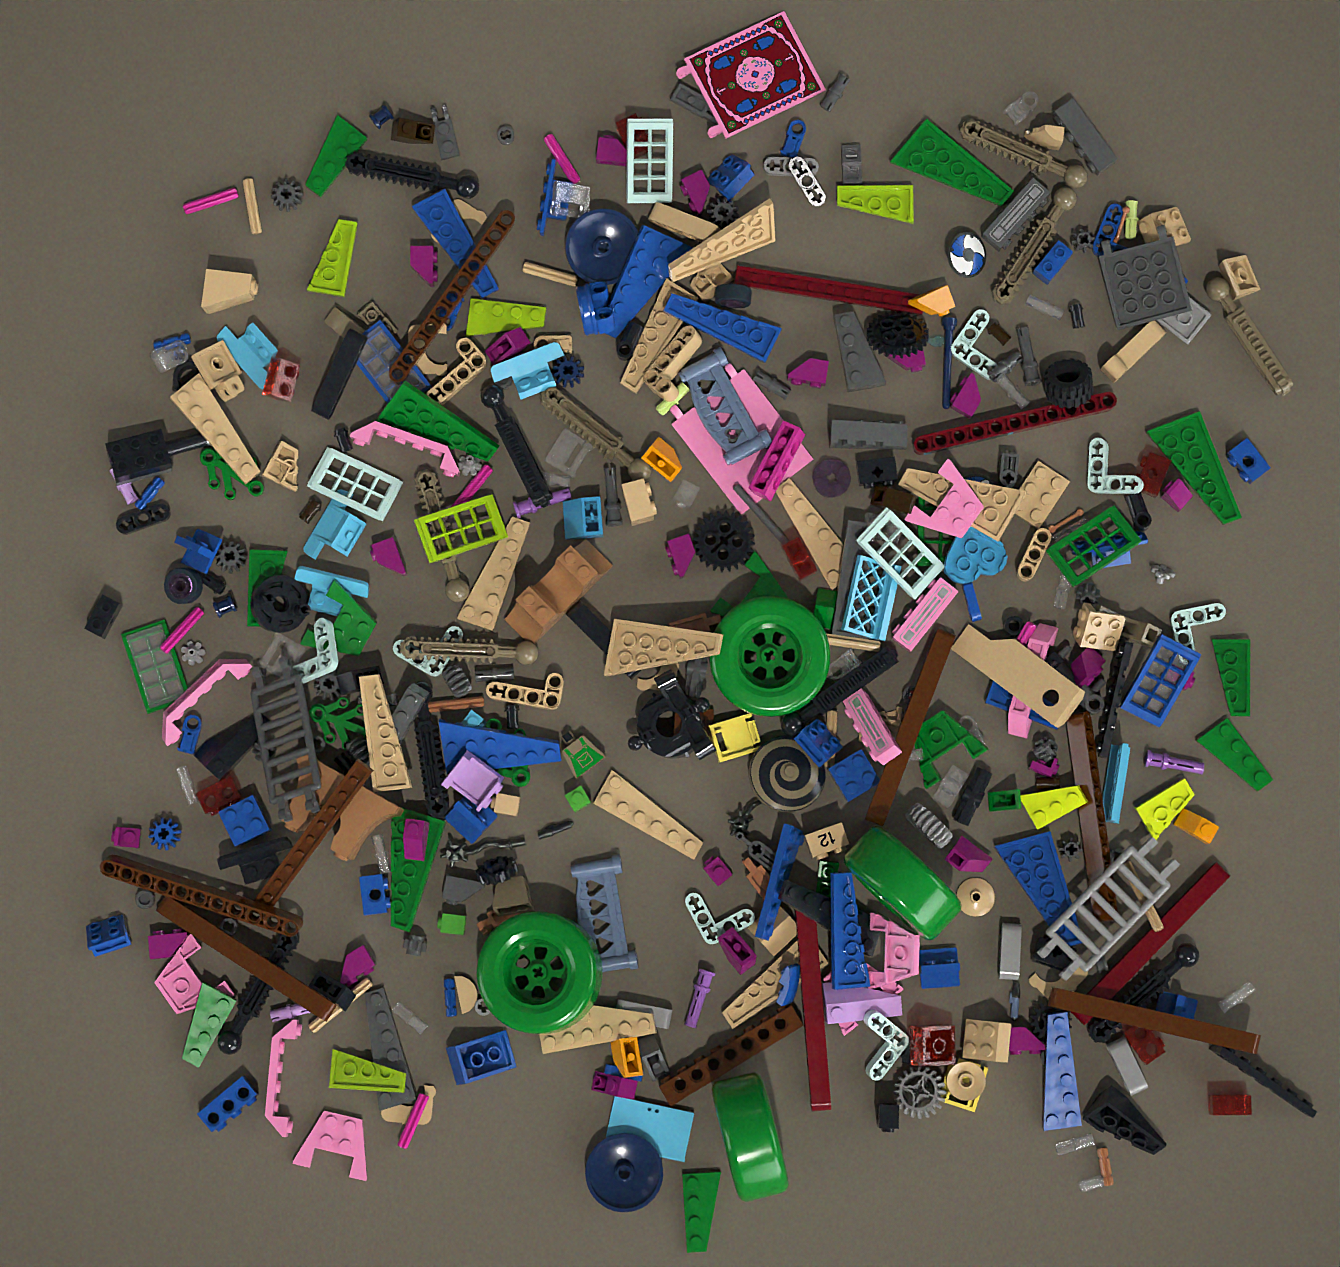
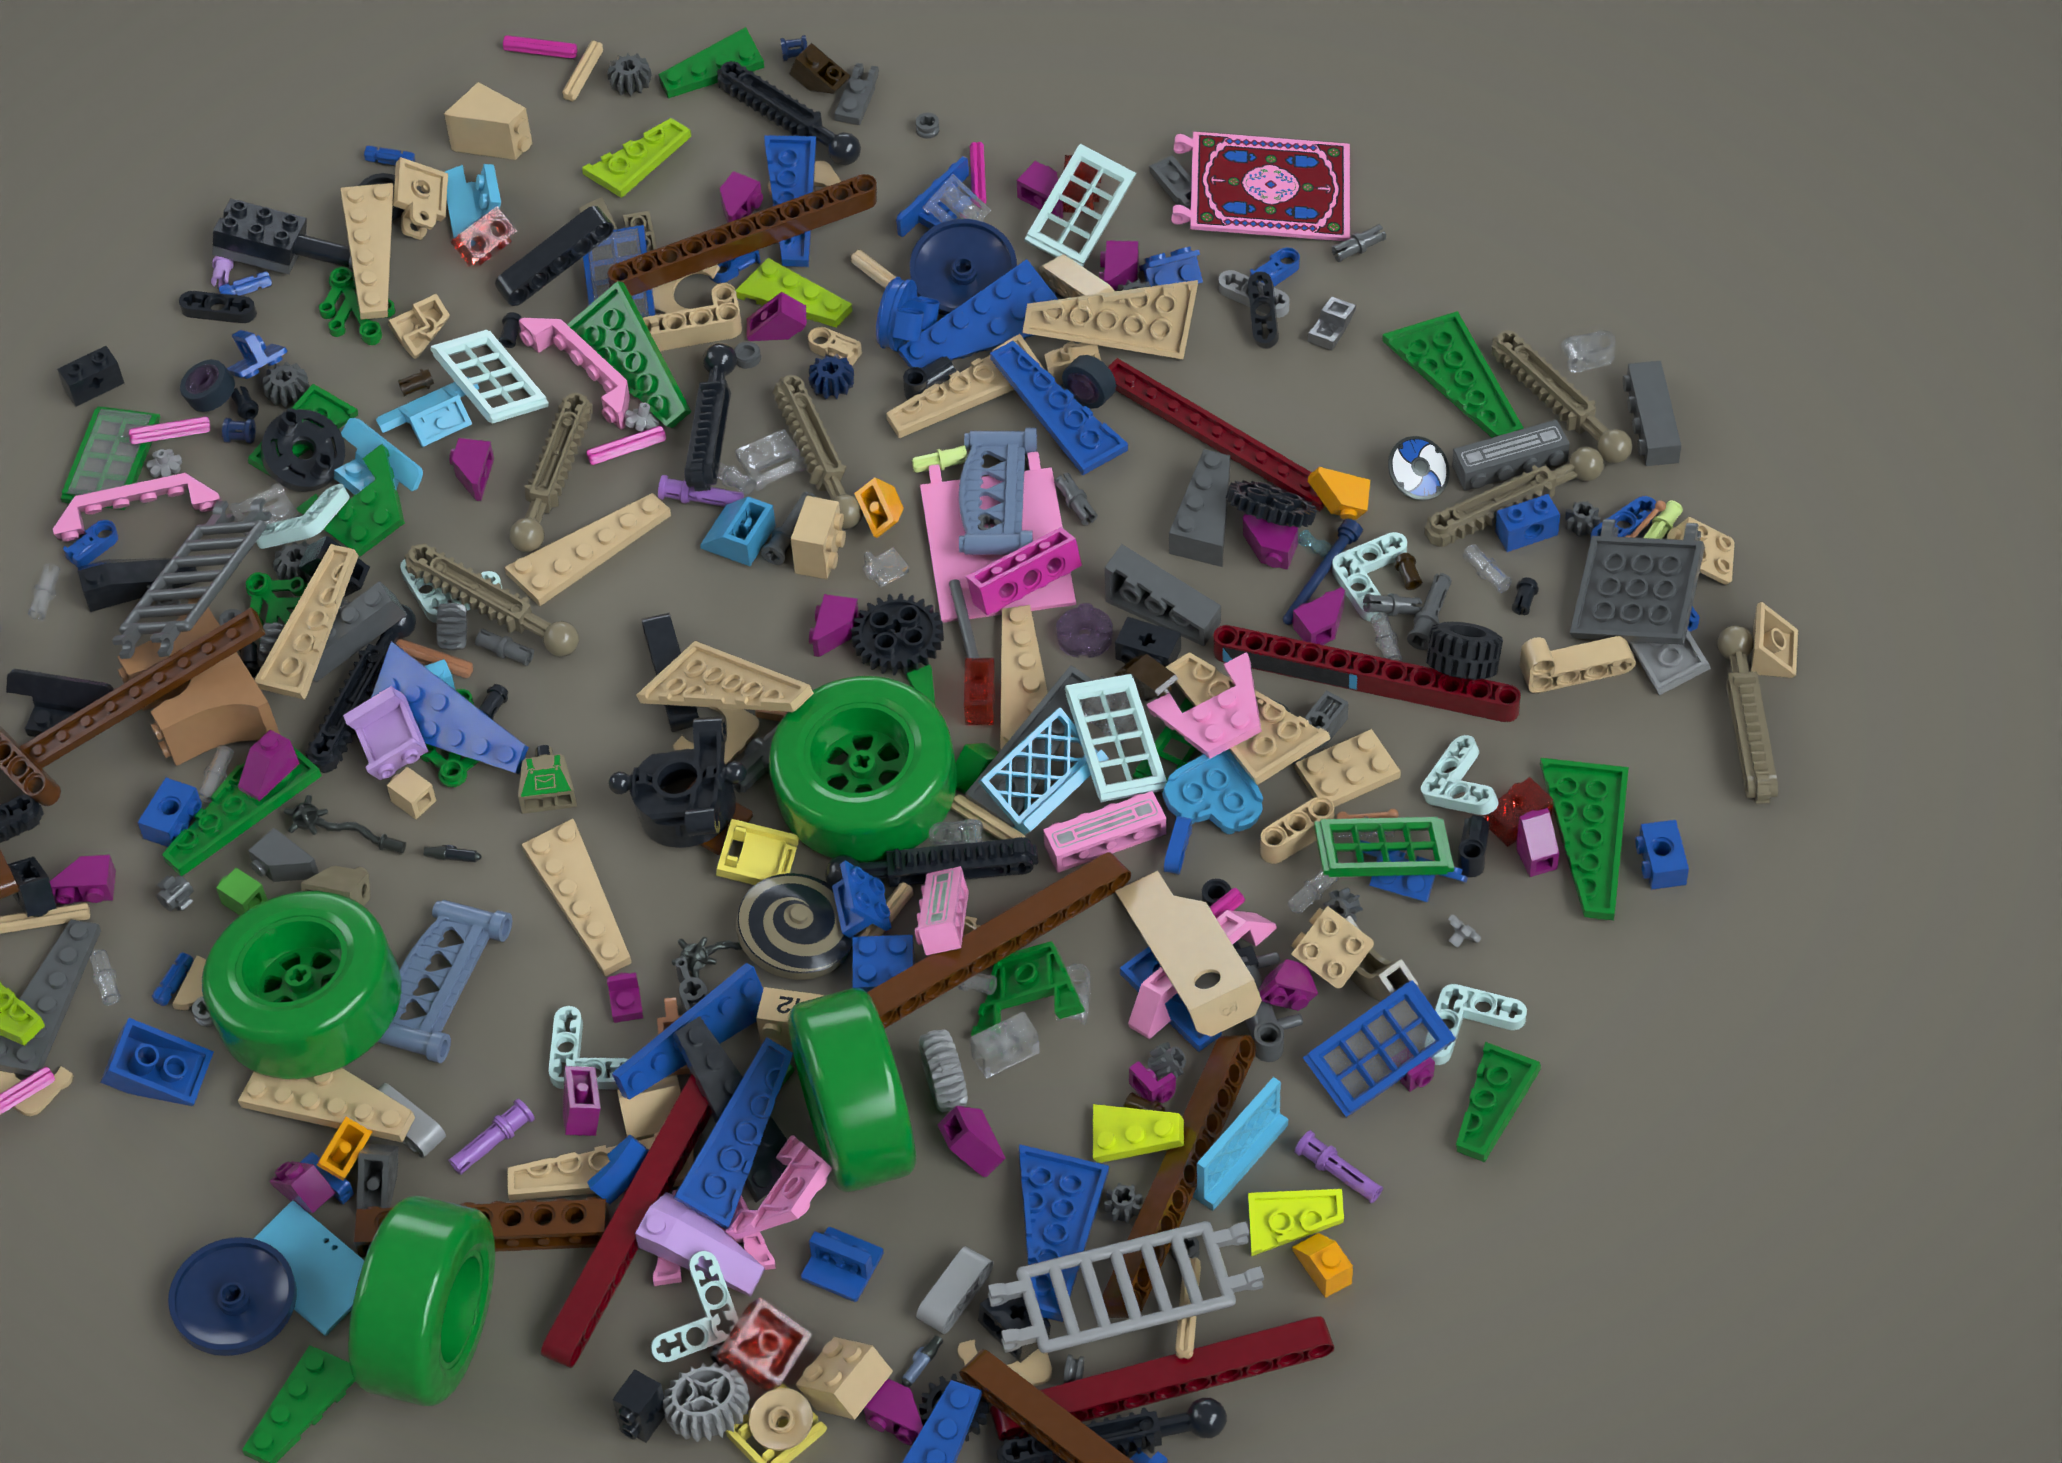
camera: 30 degrees right, 30 degrees down
clear piece [150,340,188,373] -> none
clear red brick [196,776,242,816] -> none
blue brick [218,795,272,847] -> none
lime piece [414,494,508,563] -> none
blue bracket [445,796,498,844] -> none
black gear [476,856,518,885] -> none
tan beam [486,673,564,710] -> none
medium azure plate [491,342,565,399] -> none
medium nougat piece [504,539,613,644] -> none
bright green brick [564,786,591,813] -> none
tan beam [643,325,702,402] -> none
magenta slope [787,358,829,389] -> none
lime wing [837,185,914,224] -> none
black piece [953,767,992,826] -> none
tan dish [956,878,995,916] -> none
green slope [988,789,1021,812] -> none
tan slope [1024,125,1064,151] -> none
black wing [1096,642,1133,759] -> none
green wing [1196,718,1273,792] -> none

